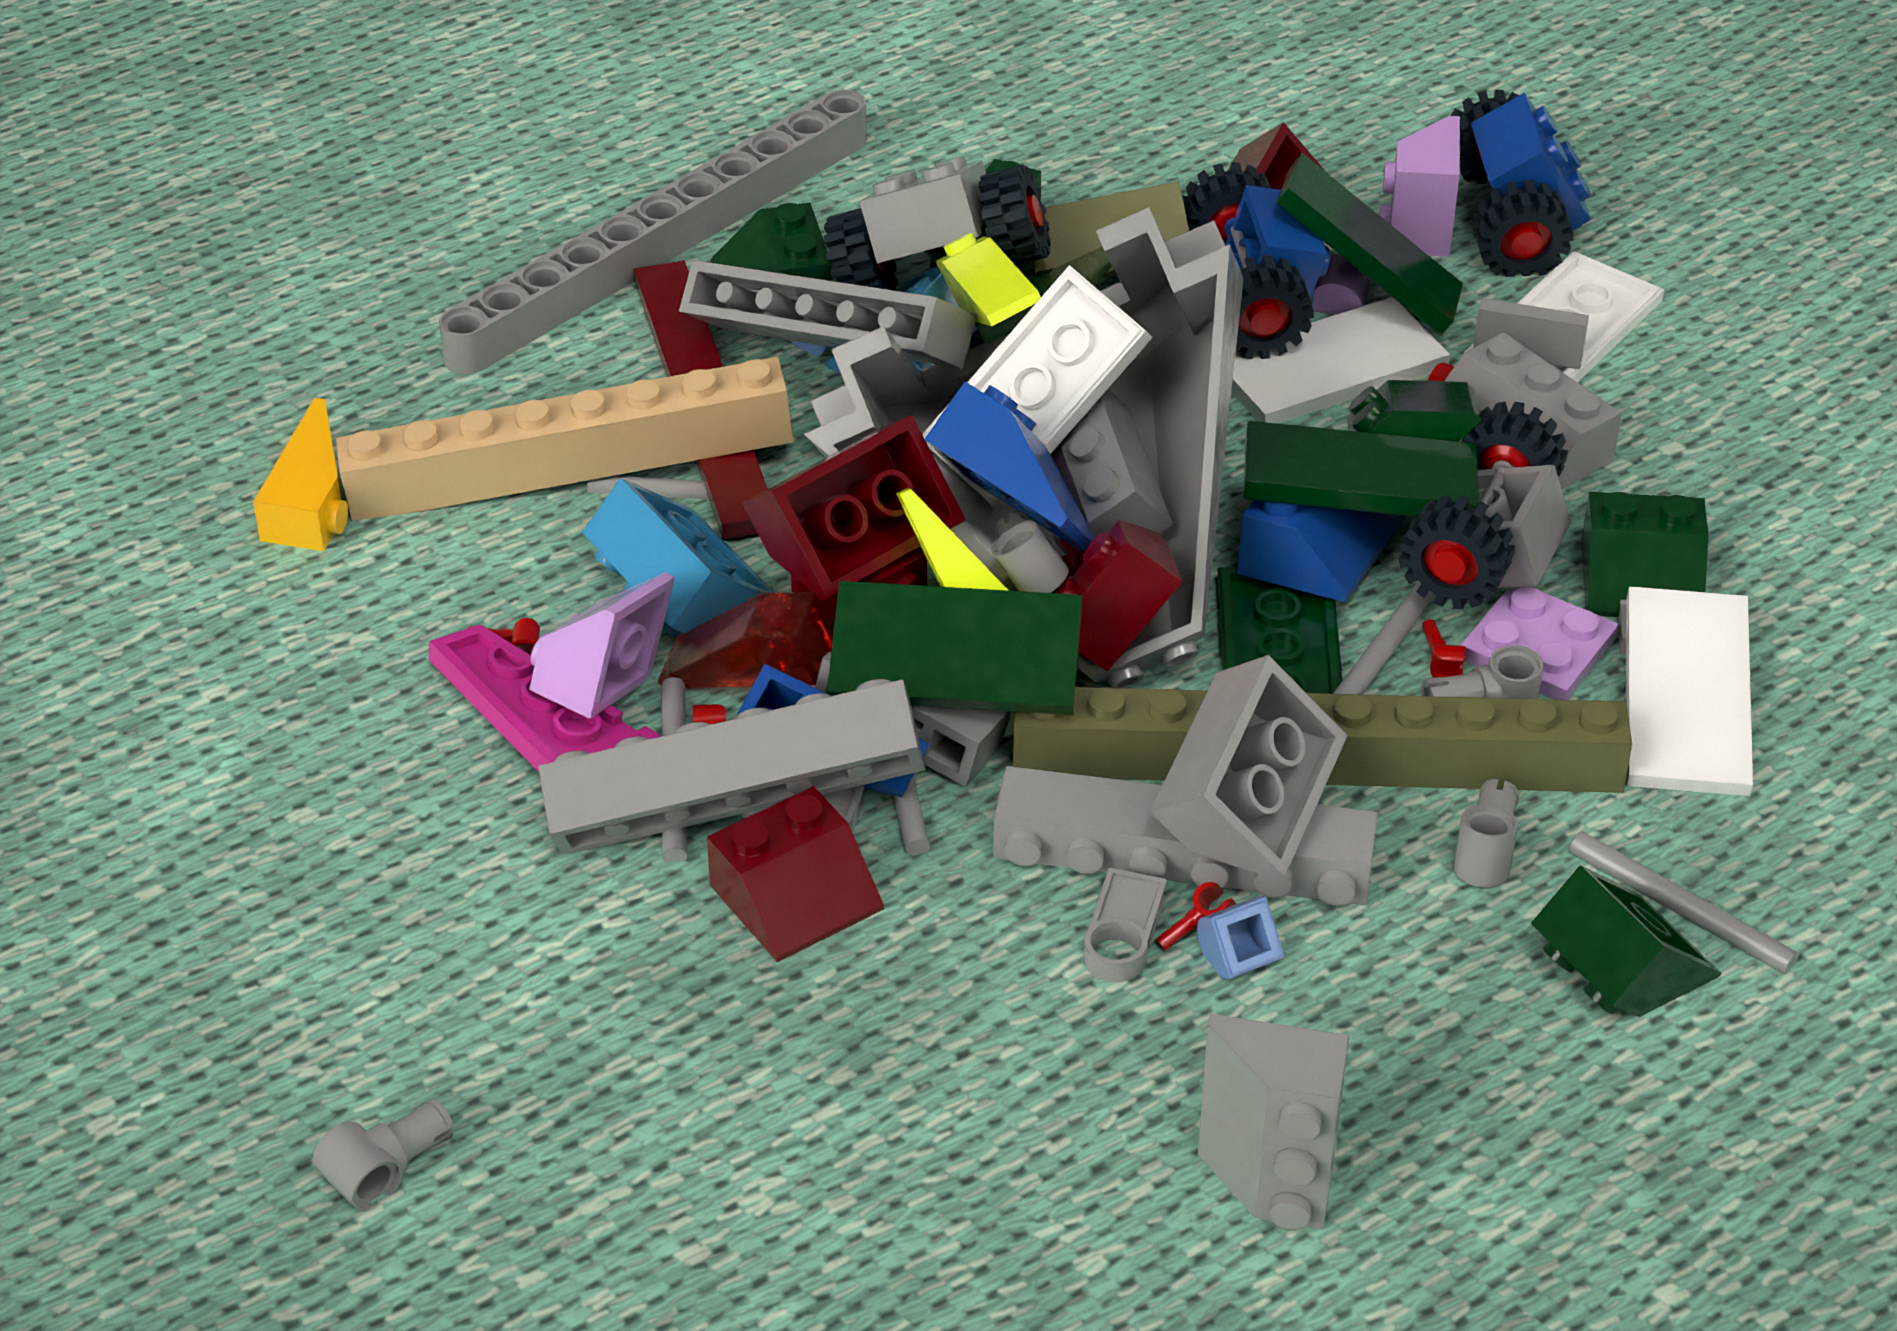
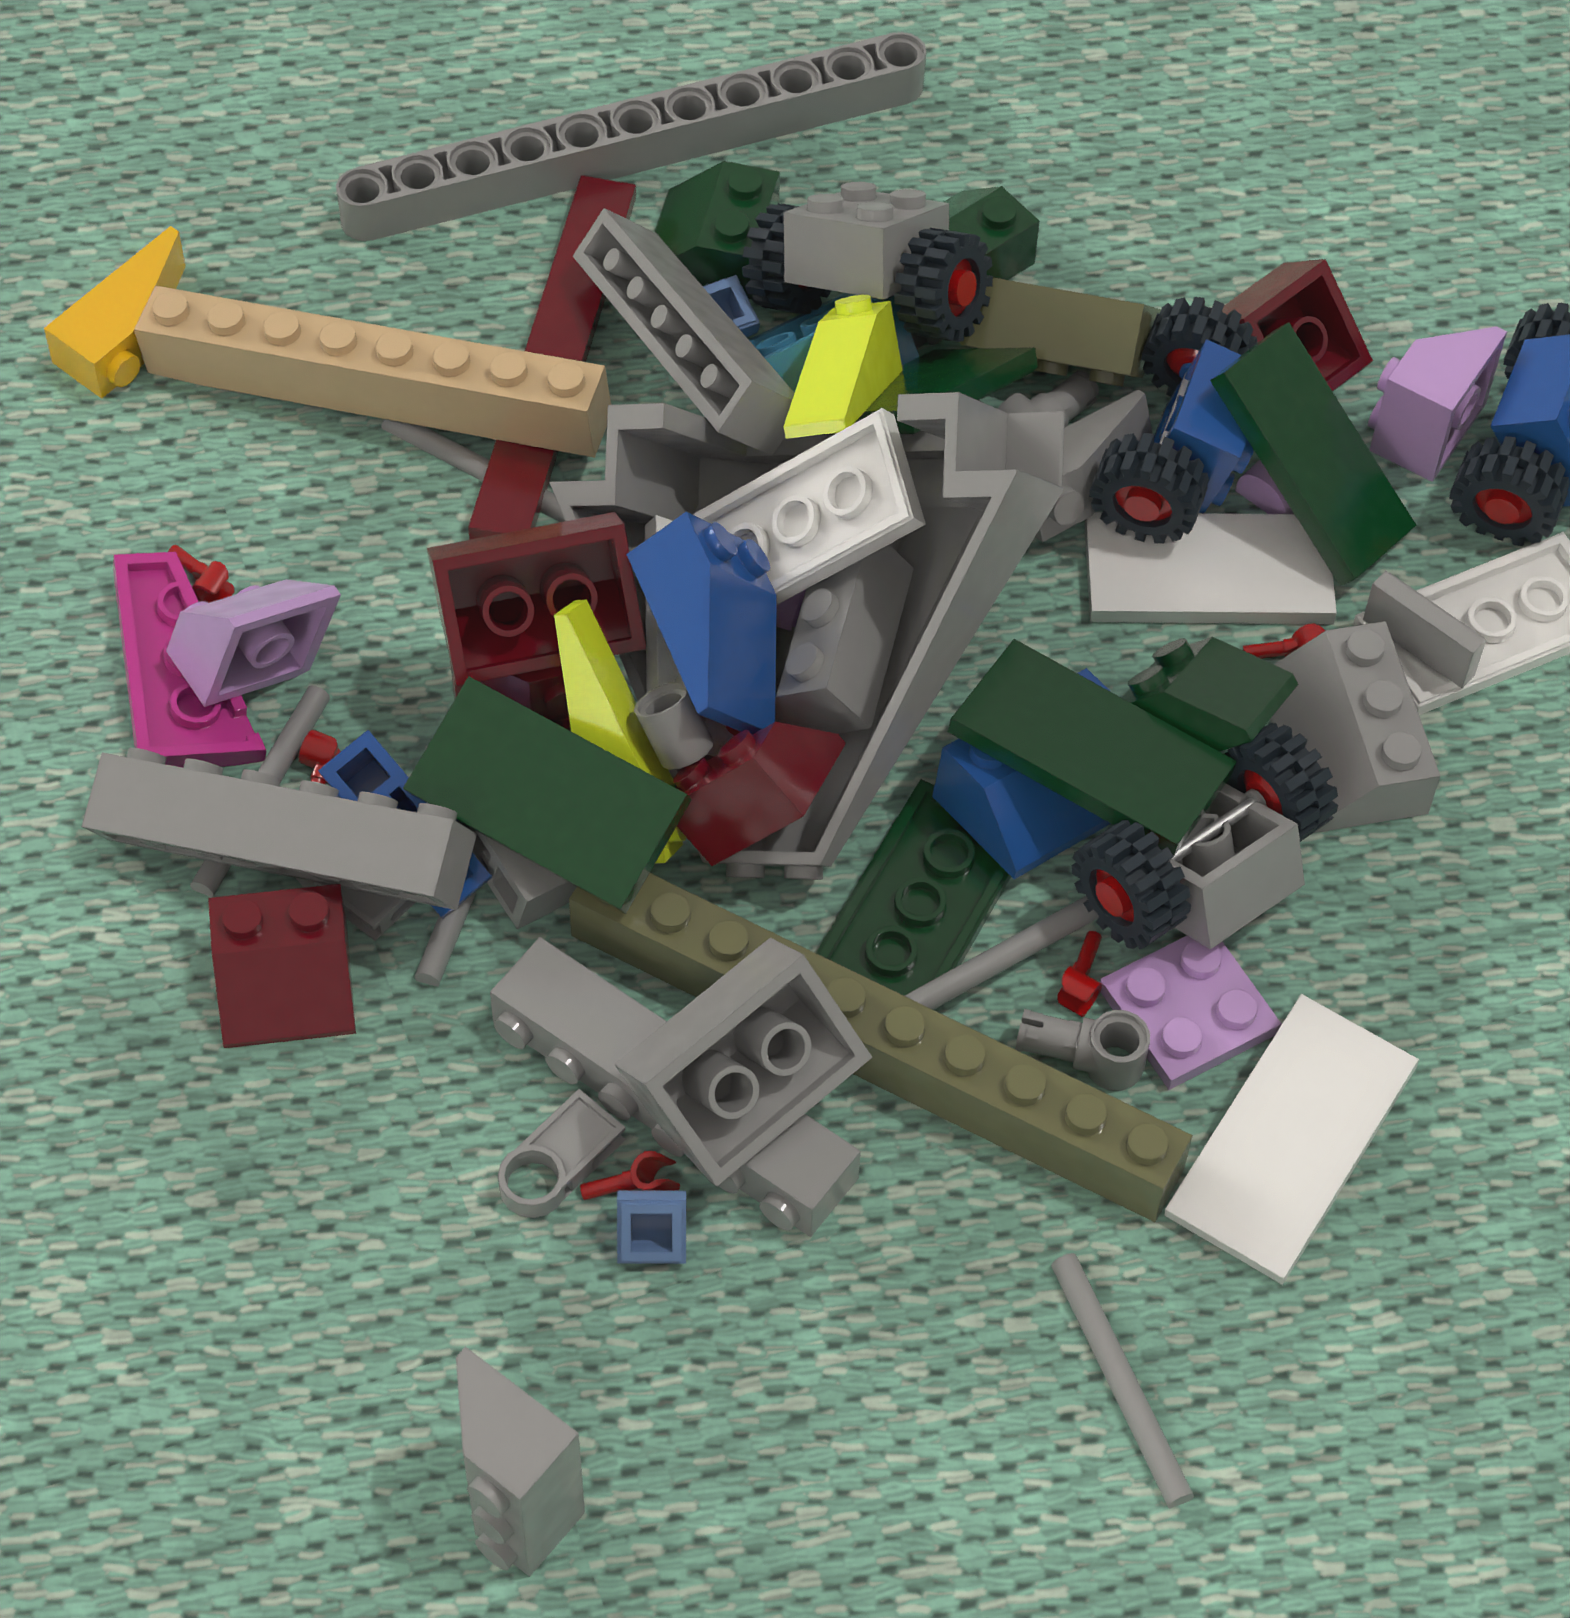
camera: 25 degrees right, 15 degrees up
dark azure slope [582,478,784,641] -> none
clear red slope [658,592,834,688] -> none
light grey pin [1454,779,1519,888] -> none
dark green slope [1531,865,1722,1017] -> none
dark green slope [1581,492,1709,617] -> none

